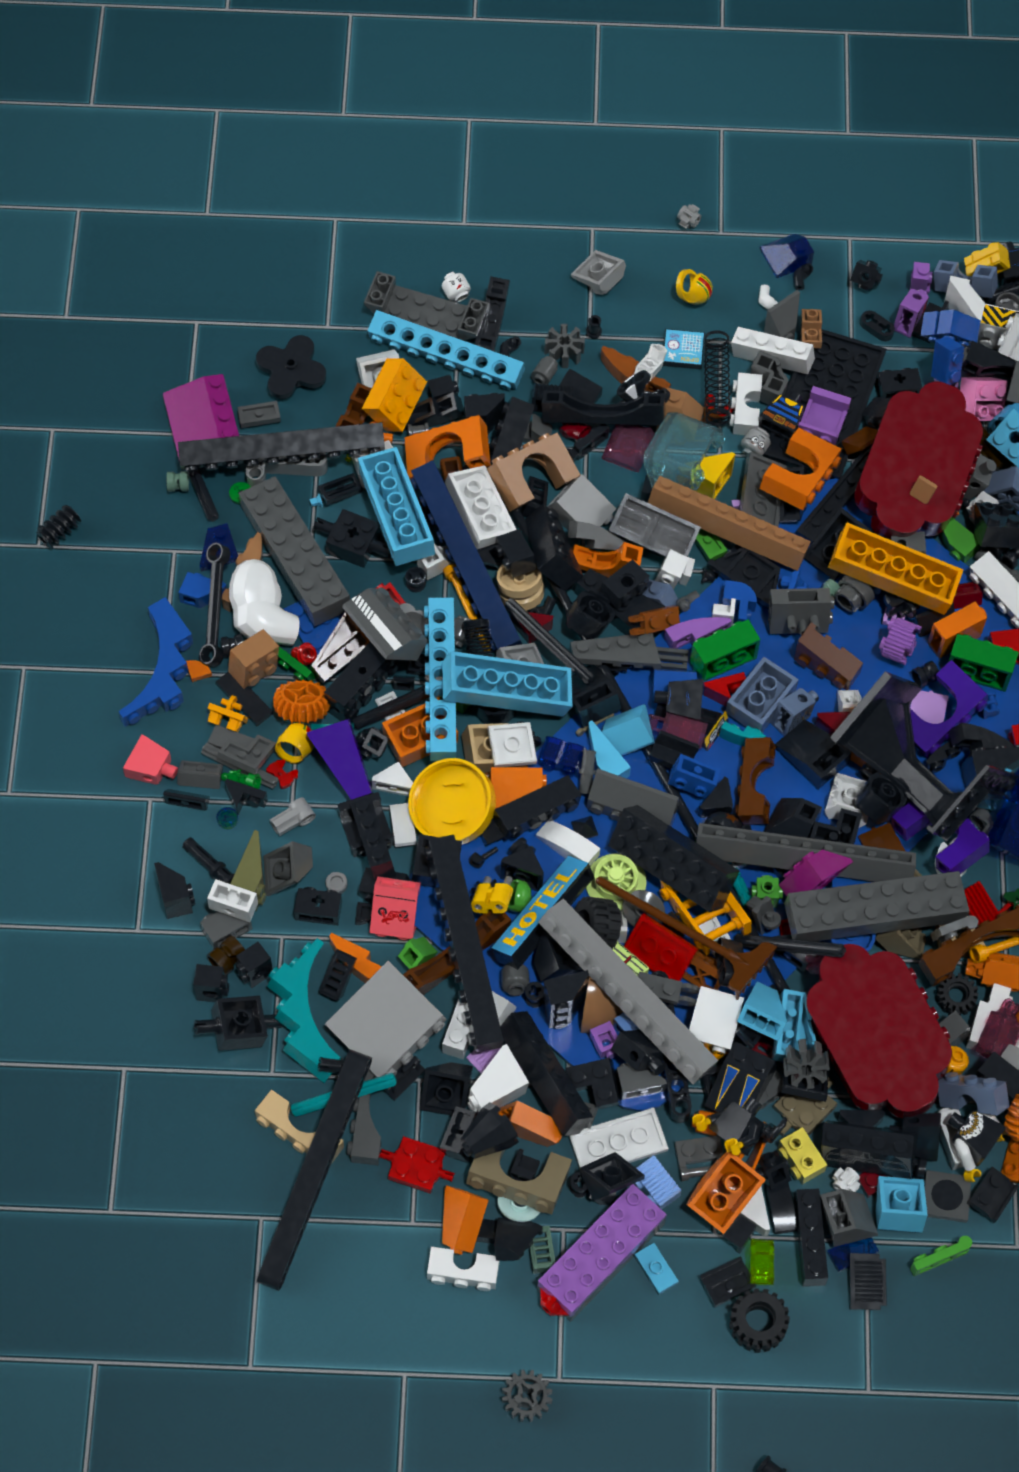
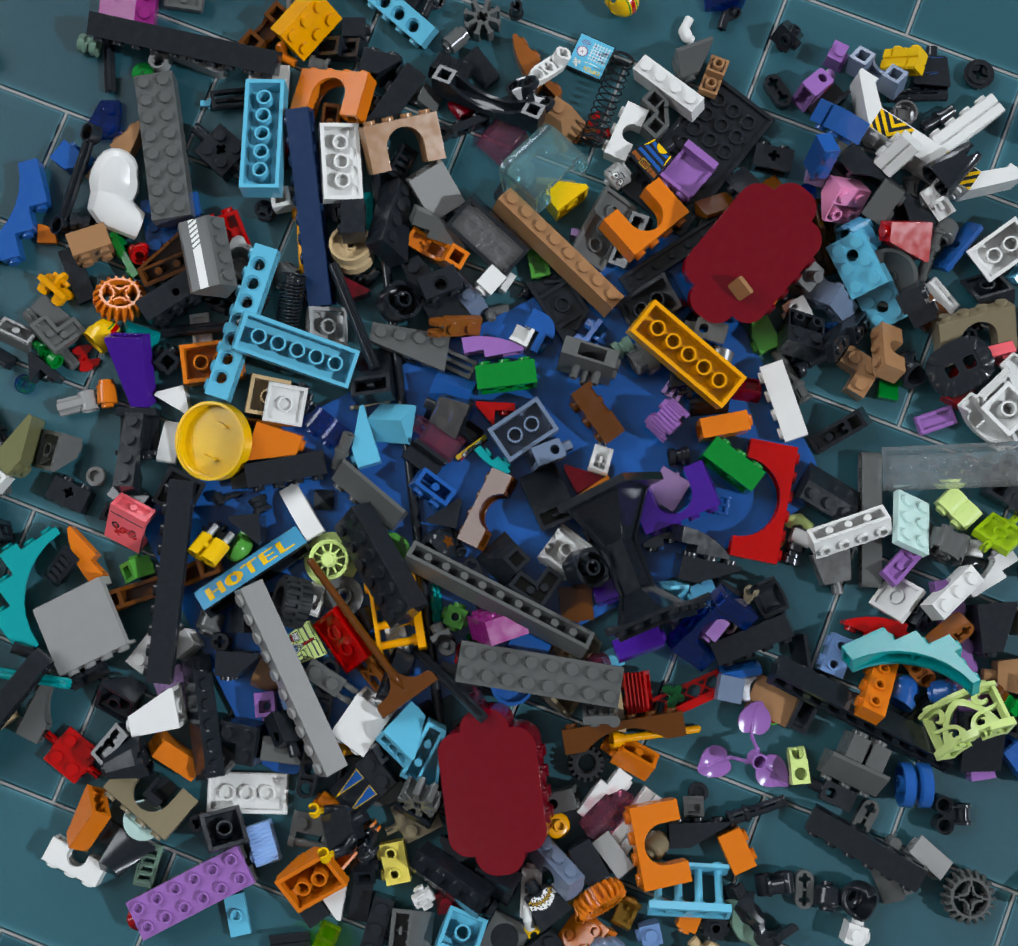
camera: 20 degrees right, 20 degrees up
none -> orange brick [96,379,118,409]

